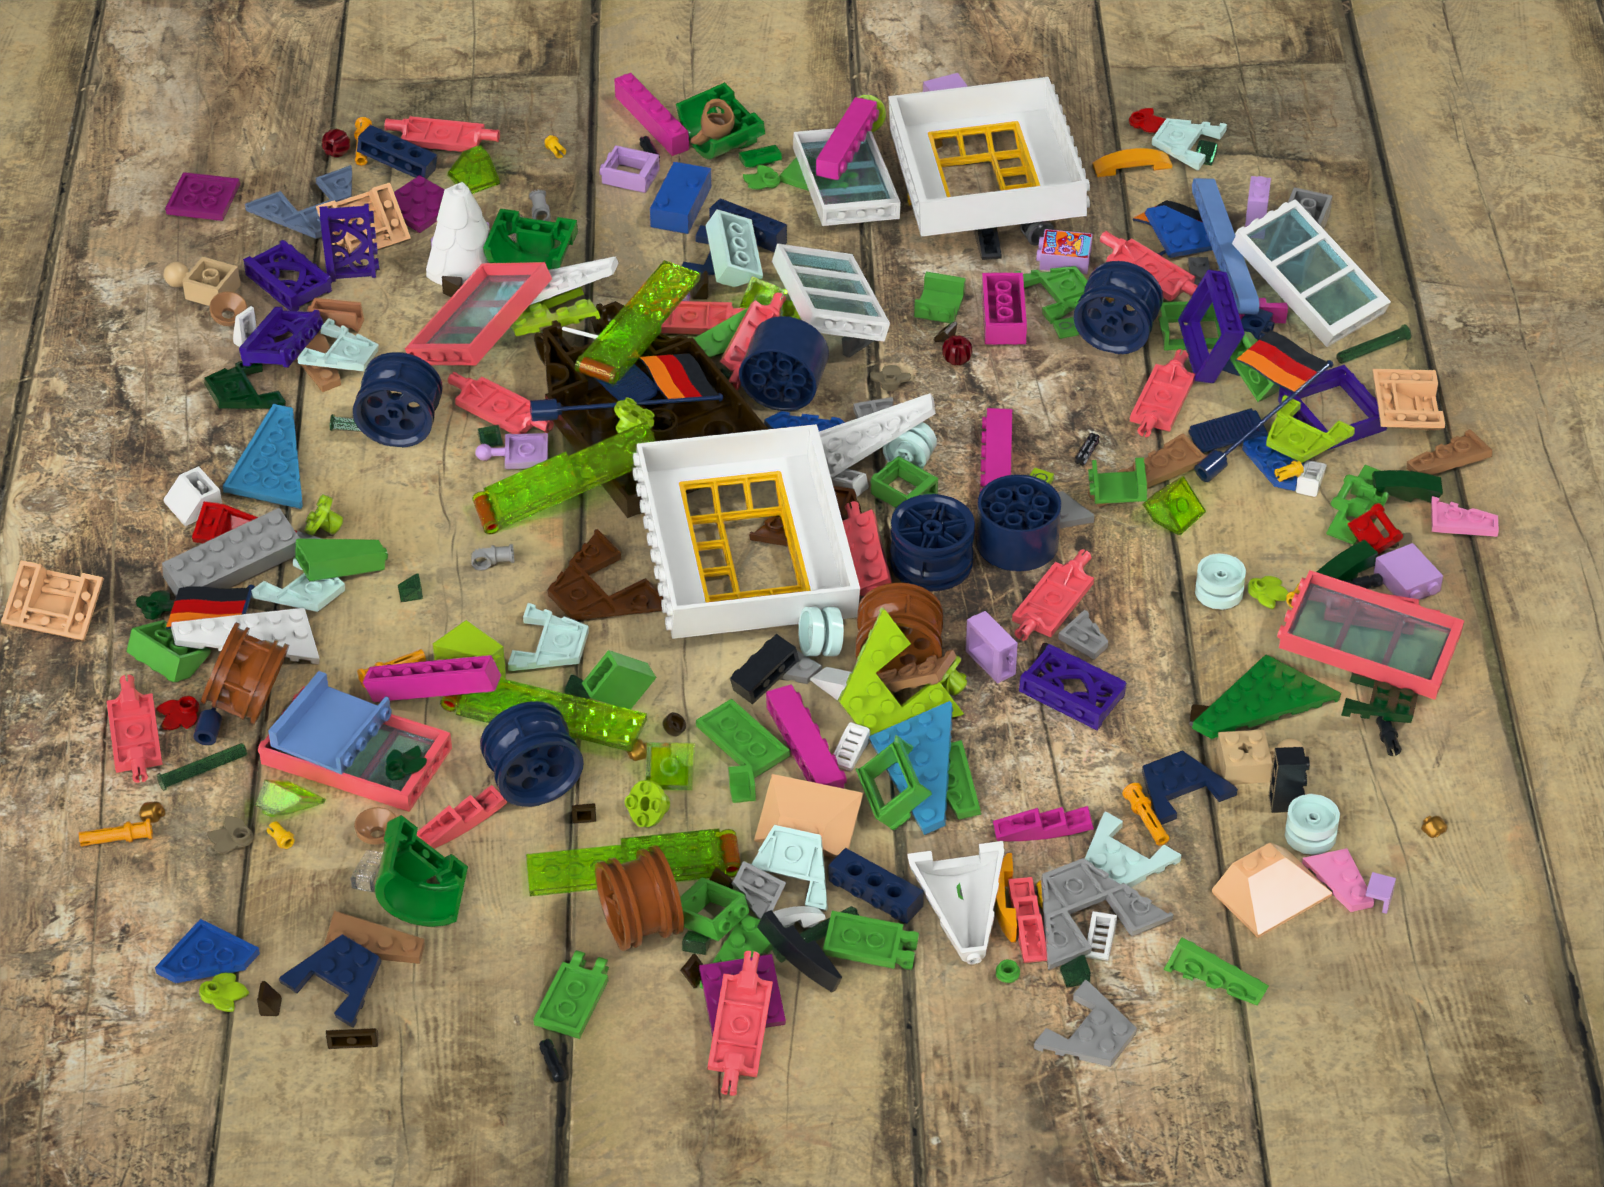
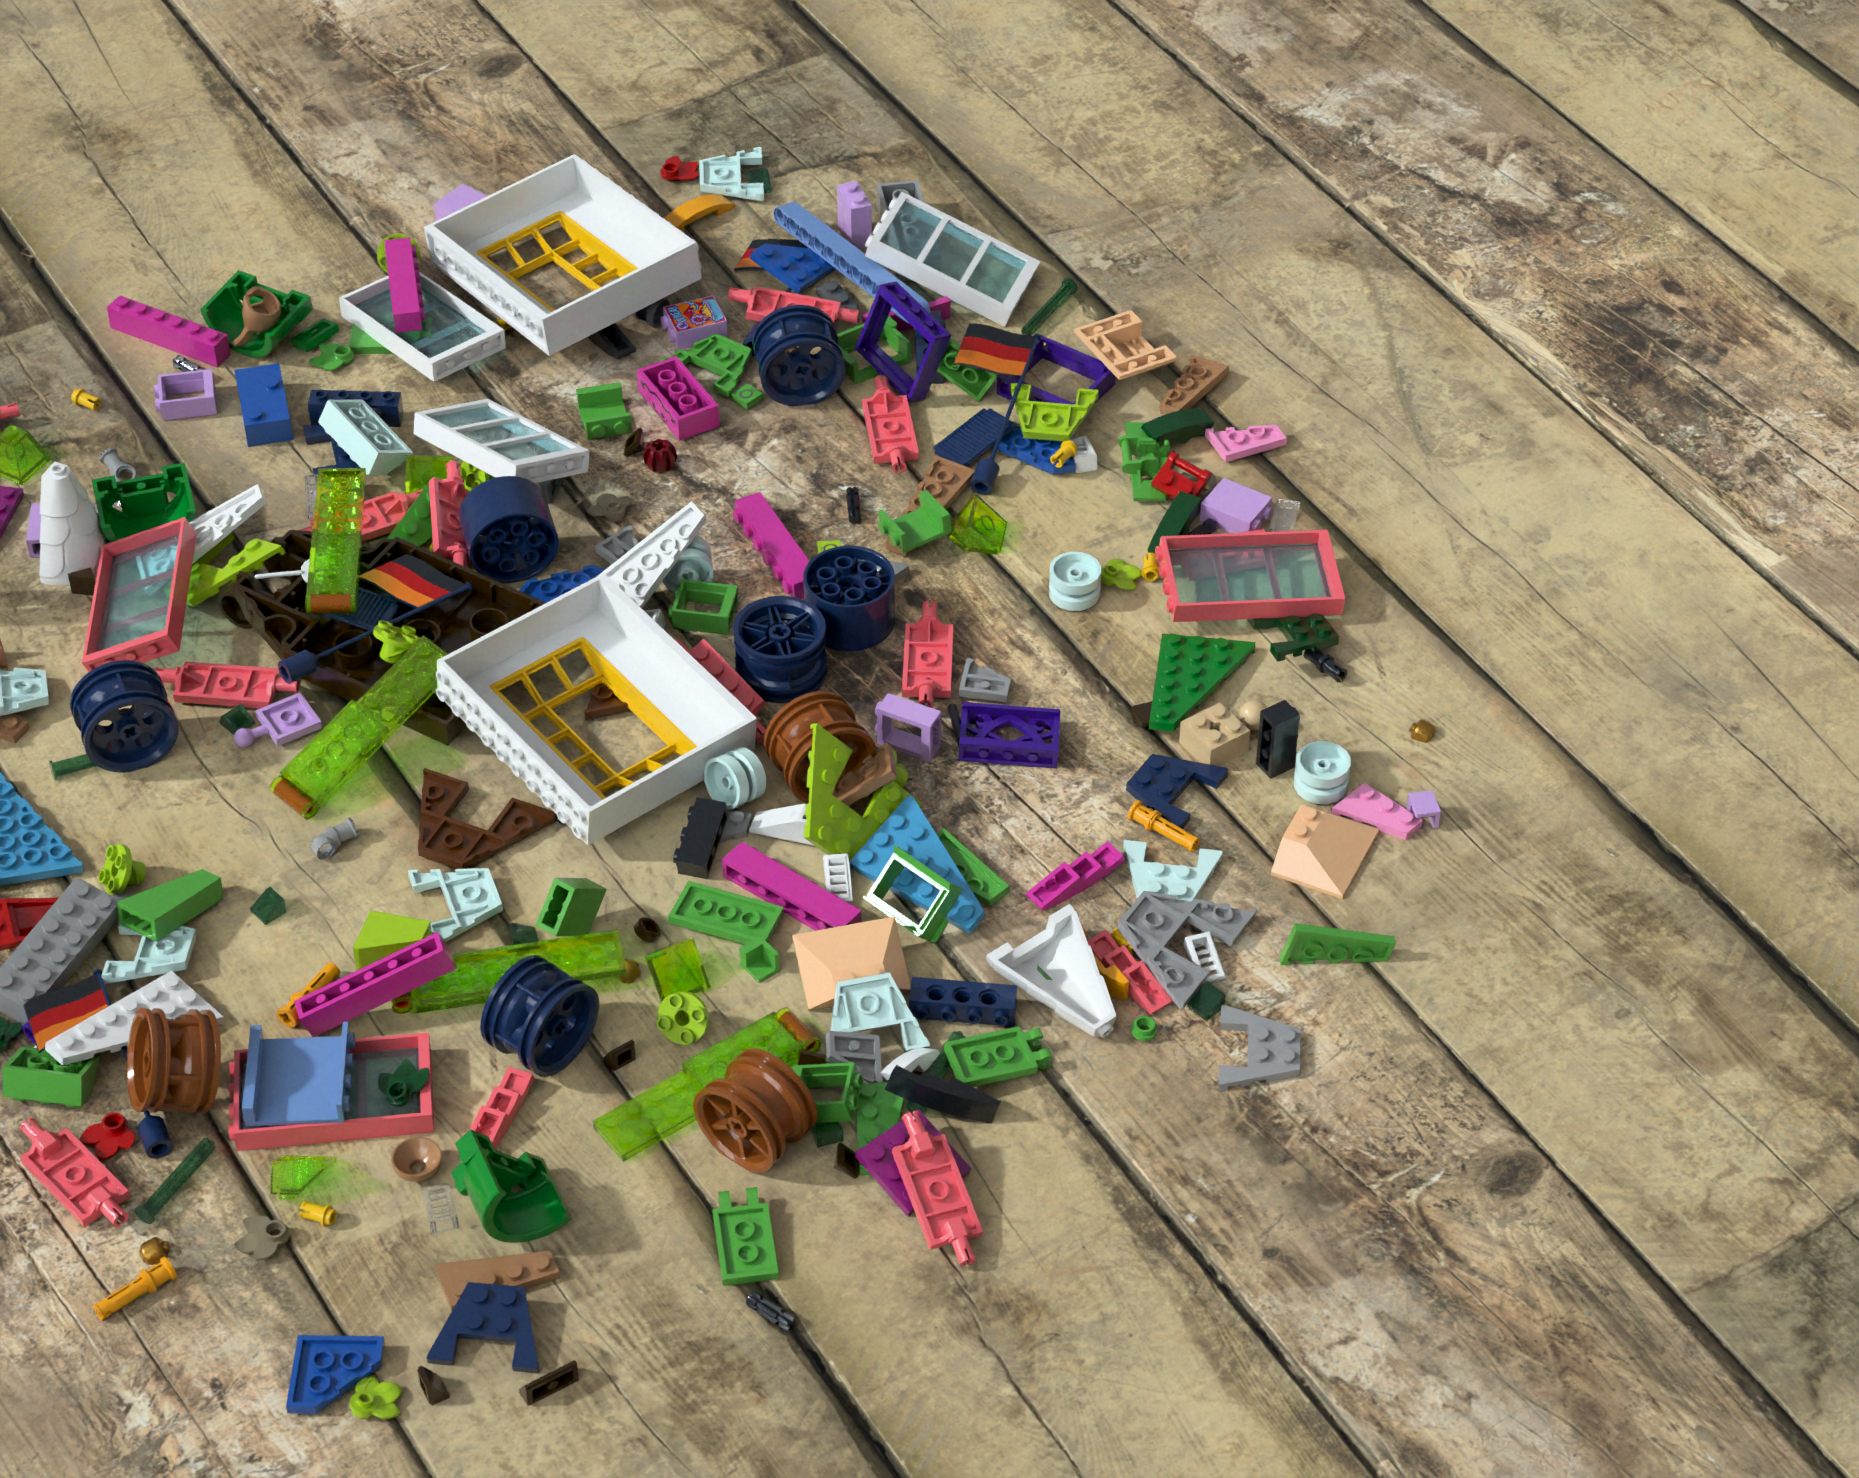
camera: 30 degrees left, 0 degrees up
none -> clear plate [1269,498,1300,532]

